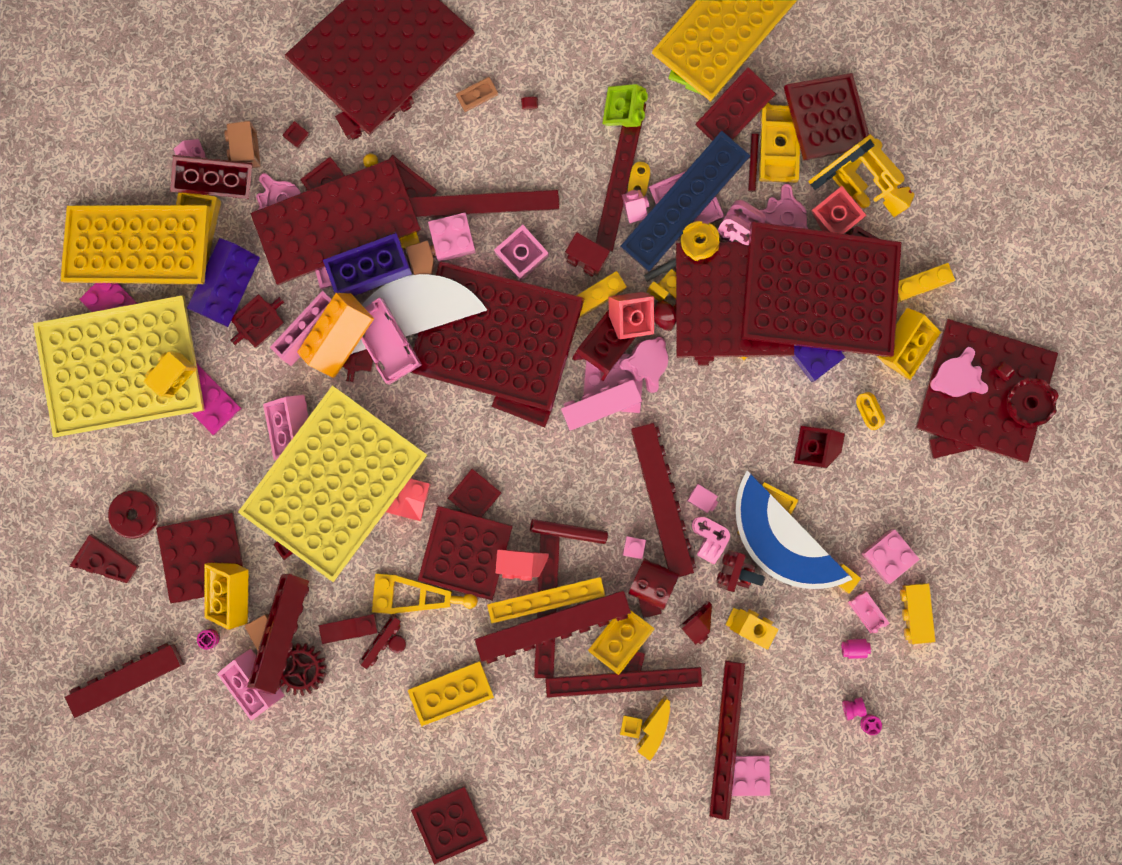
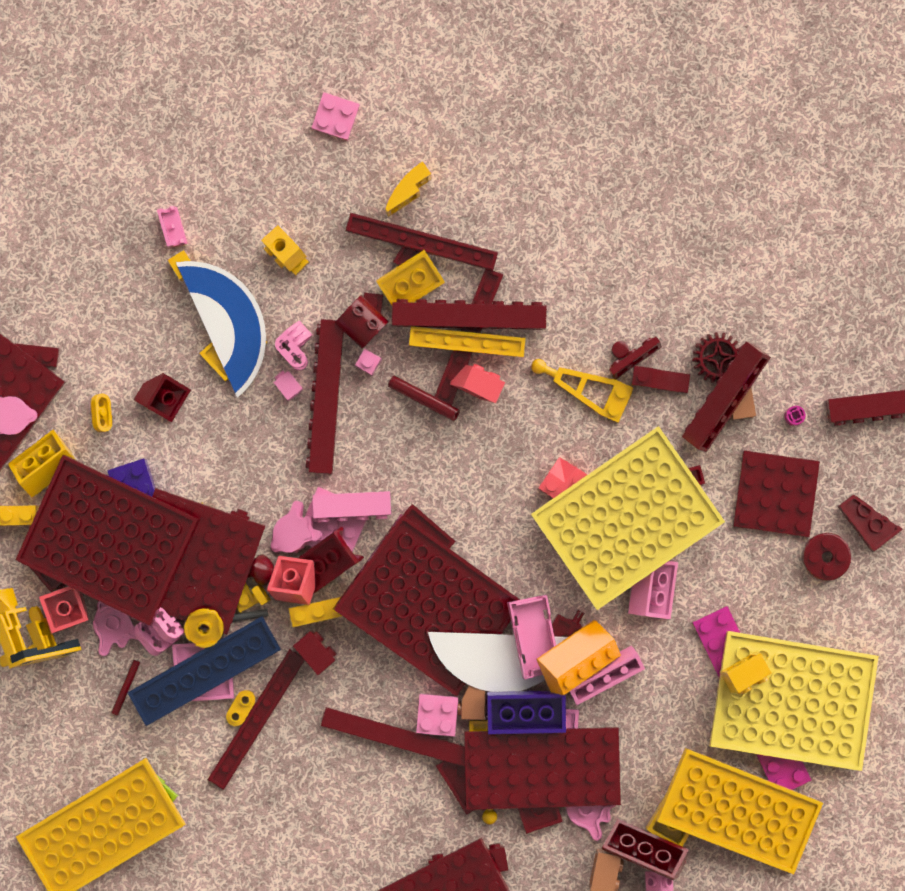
camera: 155 degrees left, 0 degrees up
dark purple brick [187,238,260,327] -> none
yellow slope [204,563,249,630] -> none
bright pink slope [217,649,285,721] -> none
dark red plate [230,294,285,348] -> none
dark red plate [282,121,310,149] -> none
yellow plate [407,661,494,727] -> none
dark red plate [411,786,488,865] -> none
dark red plate [418,505,513,601] -> none
dark red plate [447,469,502,517] -> none
nougat plate [456,77,498,112] -> none
bright pink brick [494,225,549,282] -> none
dark red piece [521,97,538,110] -> none
lime plate [602,84,648,127] -> none
yellow plate [620,715,643,739] -> none
bright pink brick [622,190,649,223] -> none
dark red slope [679,601,712,645] -> none
dark red plate [695,67,777,141] -> none
dark red tile [709,661,745,820] -> none
dark red plate [716,550,765,592] -> none
yellow piece [759,103,800,183] -> none
dark red plate [783,73,869,161] -> none
dark pink brick [841,639,871,659] -> none
dark pink wheel [842,697,867,721] -> none
dark pink wheel [860,714,882,735] -> none
bright pink brick [861,529,920,584] -> none
yellow brick [900,583,936,644] -> none

